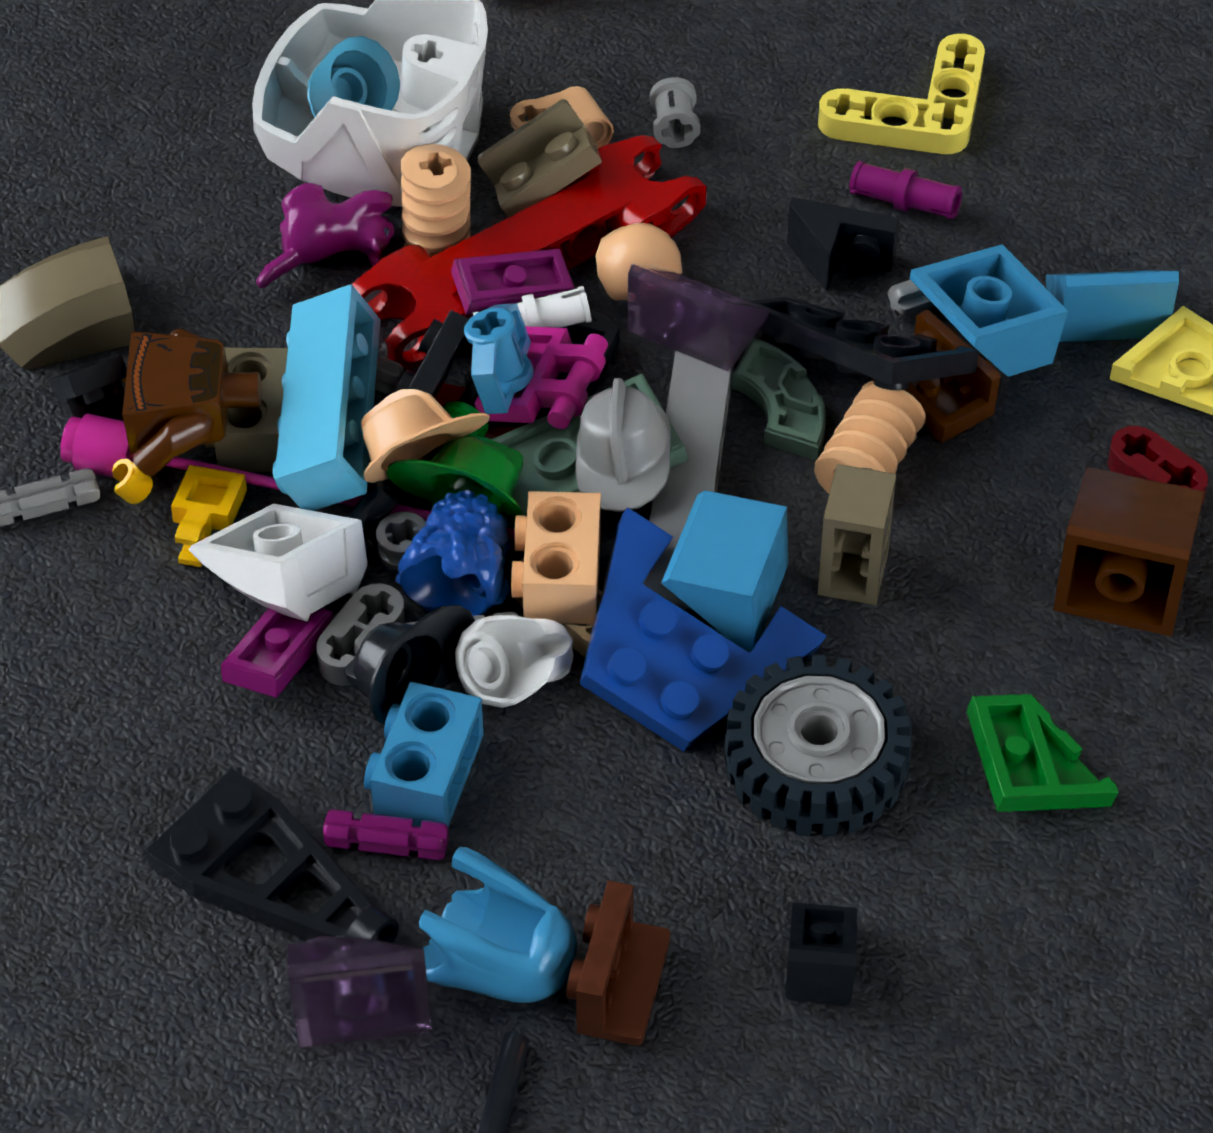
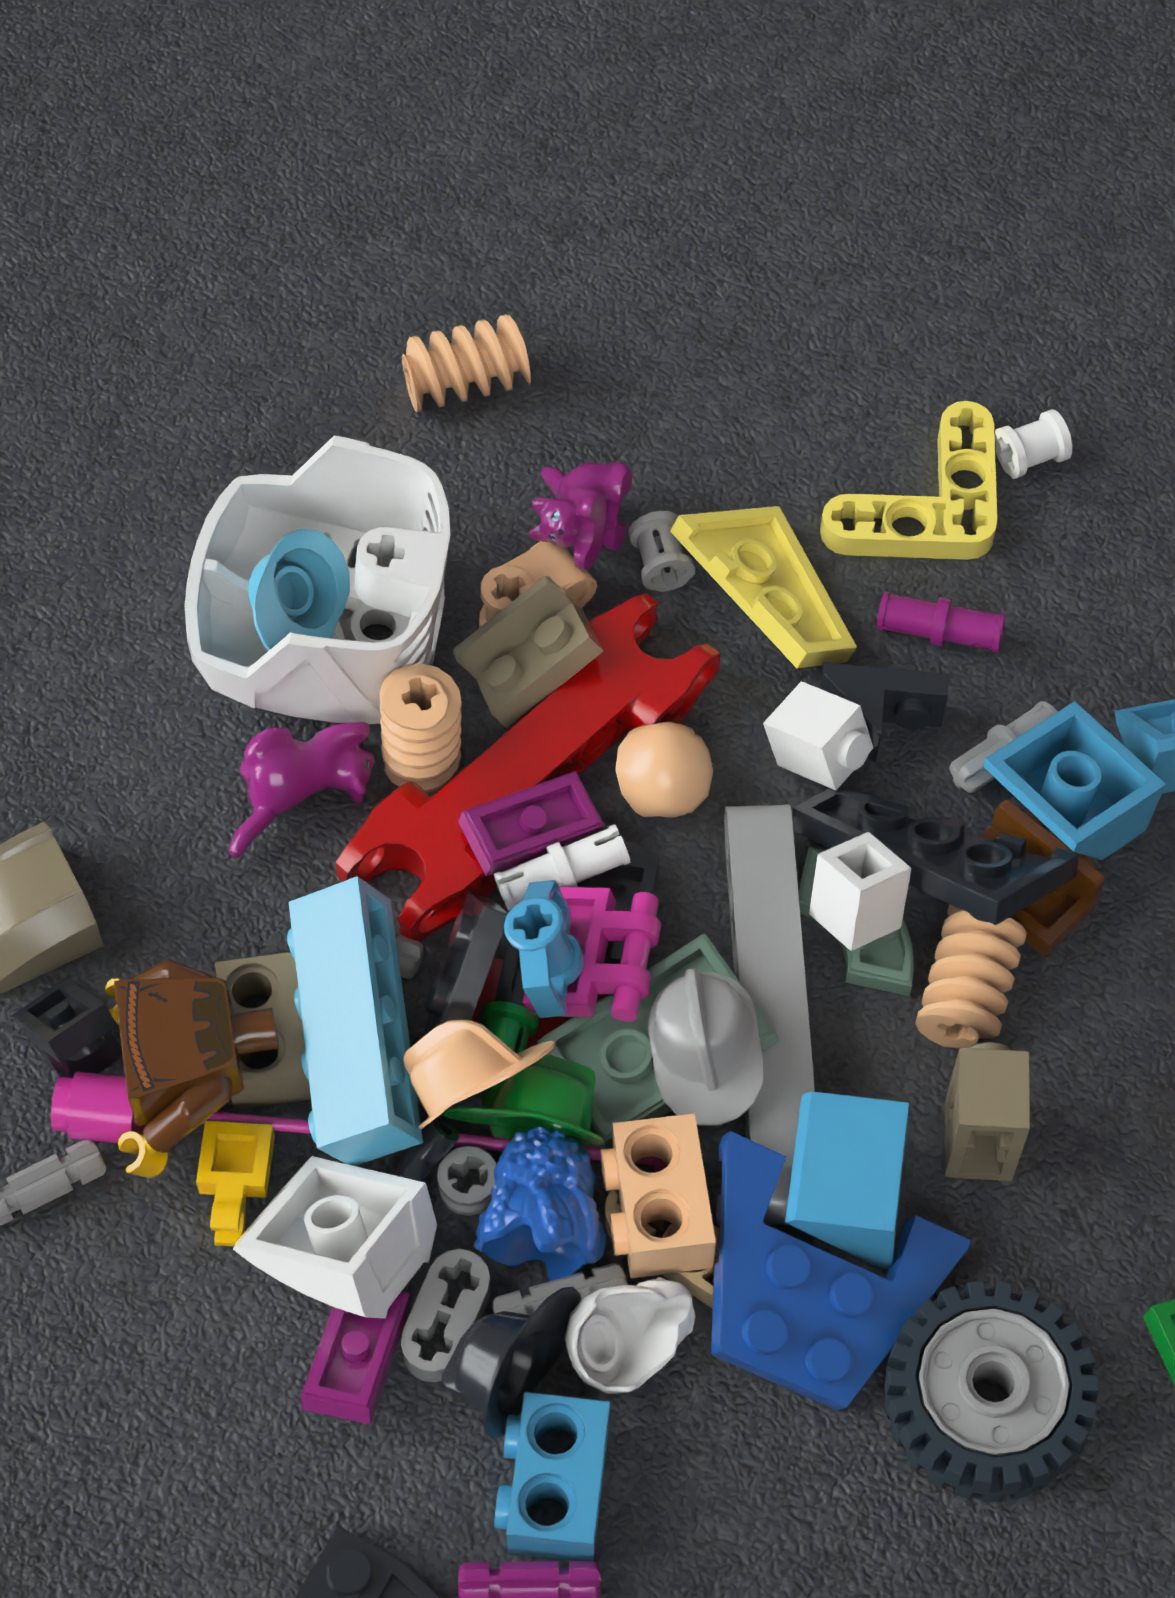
camera: 10 degrees left, 10 degrees up
clear purple slope [628,264,770,372] -> none
none -> magenta animal [529,462,632,570]
none -> light yellow wing [670,506,857,669]
none -> white brick [763,681,874,790]
none -> white brick [809,832,911,951]
none -> white bush [994,409,1072,479]

